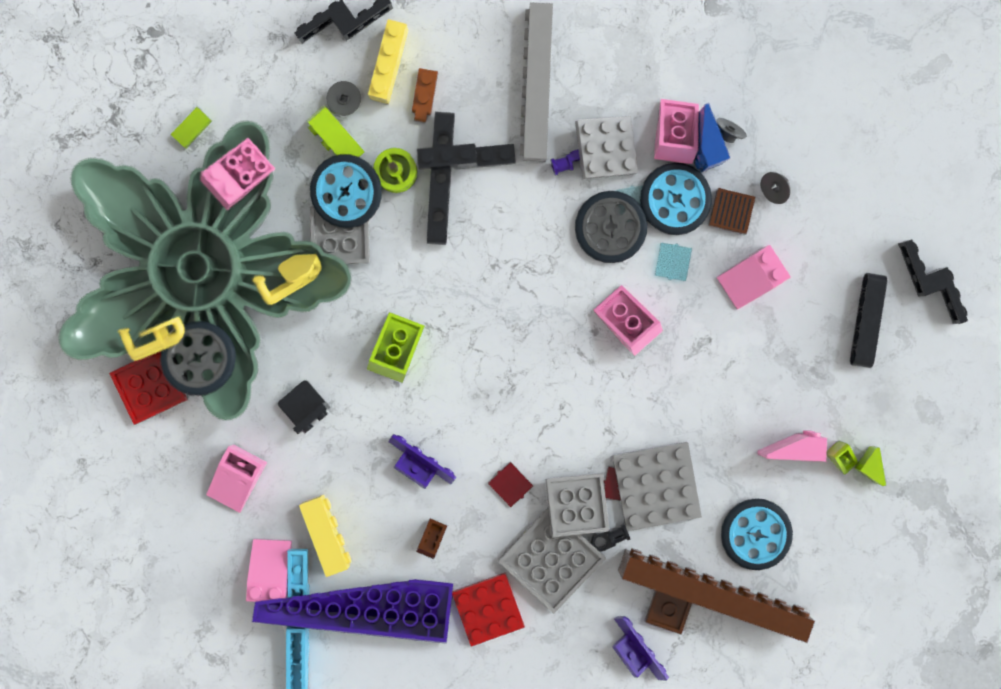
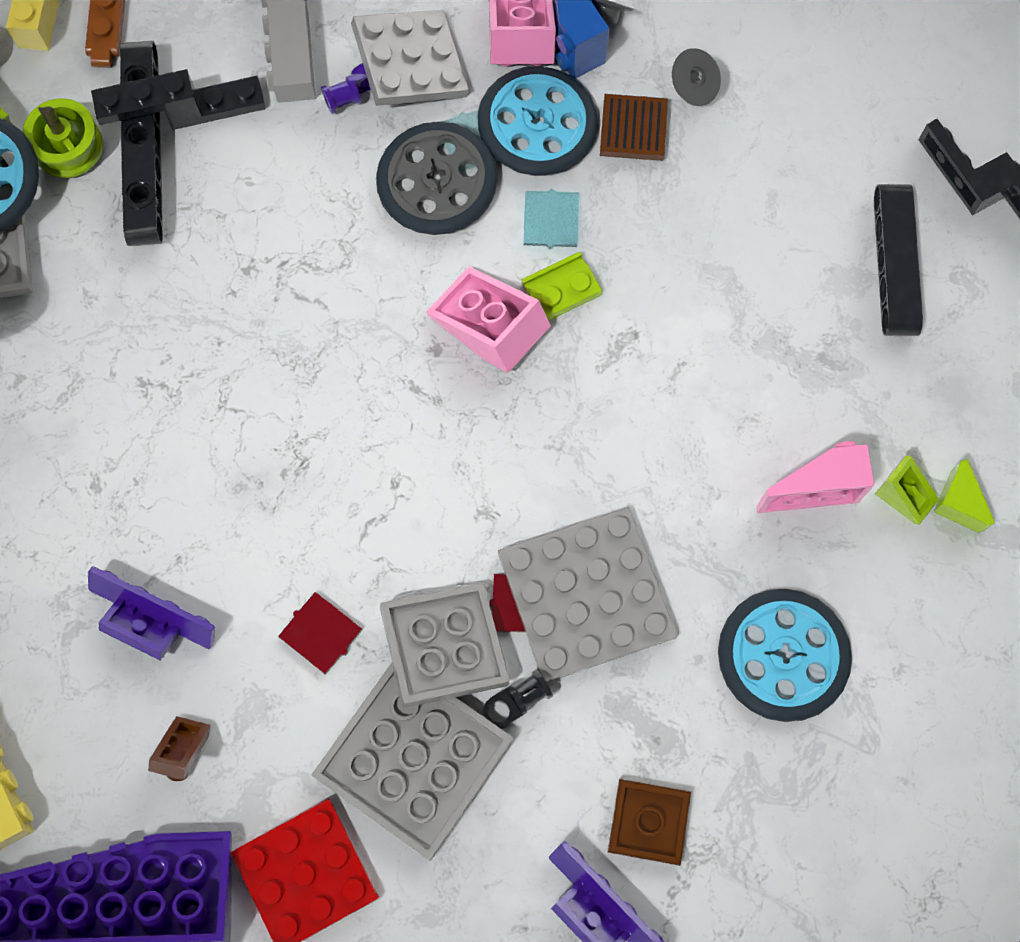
camera: 10 degrees left, 15 degrees down
lime slope [367,312,425,383] -> none
reddish brown brick [618,548,815,643] -> none
bright pink slope [717,245,791,309] -> none
none -> lime plate [521,251,602,321]

